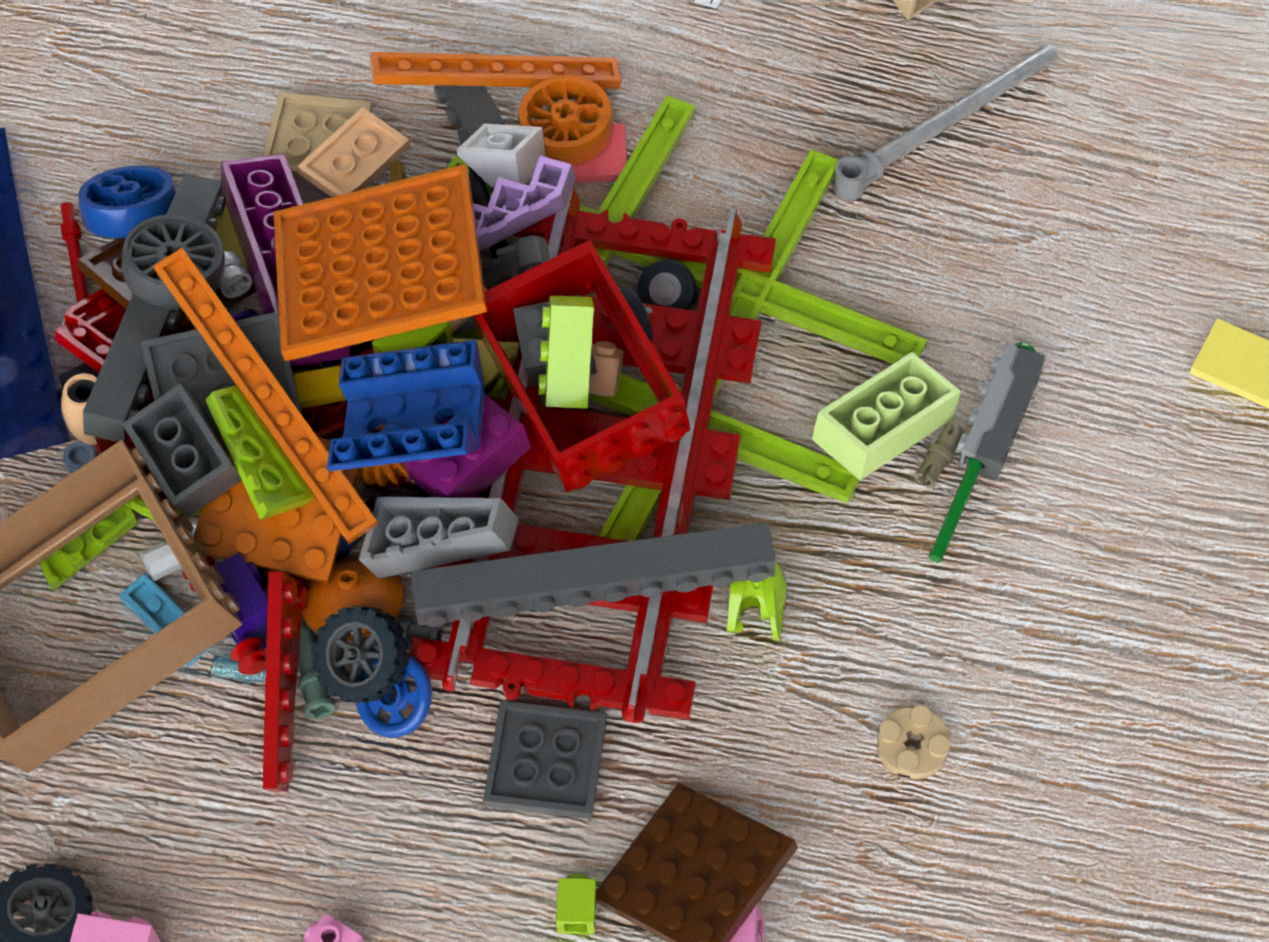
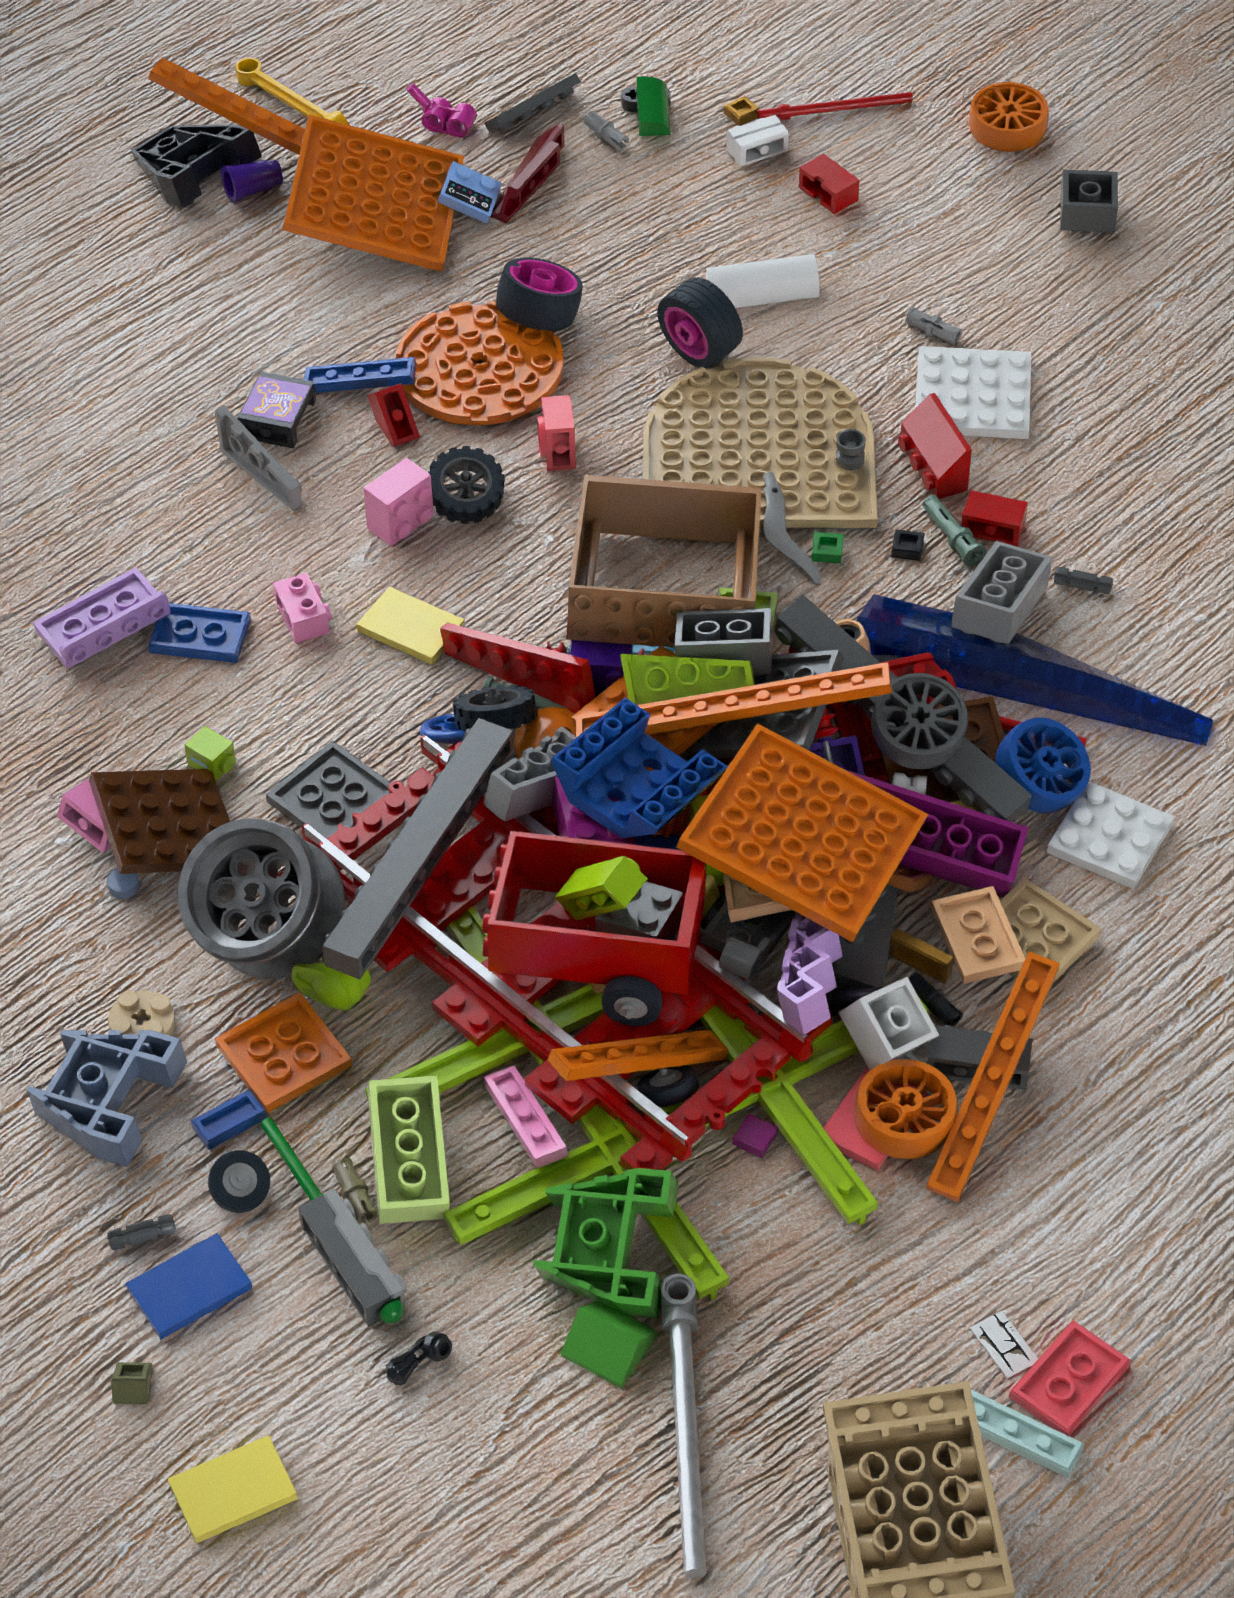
camera: 125 degrees right, 10 degrees down
none -> sand blue wedge [27,1030,187,1167]
none -> sand blue tile [107,868,140,899]
none -> dark grey axle [107,1214,176,1250]
none -> olive slope [111,1362,153,1404]
none -> blue tile [126,1233,253,1340]
none -> flat silver wheel [178,818,345,979]
none -> blue tile [191,1089,267,1150]
none -> black wheel [208,1150,271,1213]
none -> orange plate [215,992,353,1113]
none -> light yellow tile [356,586,465,665]
none -> black piece [385,1331,452,1385]
none -> bright pink plate [484,1065,568,1169]
none -> bright green wedge [533,1168,679,1318]
none -> orange plate [548,1030,729,1081]
none -> bright green slope [561,1301,659,1389]
none -> magenta tile [732,1113,778,1158]
none -> black axle [908,973,963,1027]
none -> white plate [1047,782,1174,889]

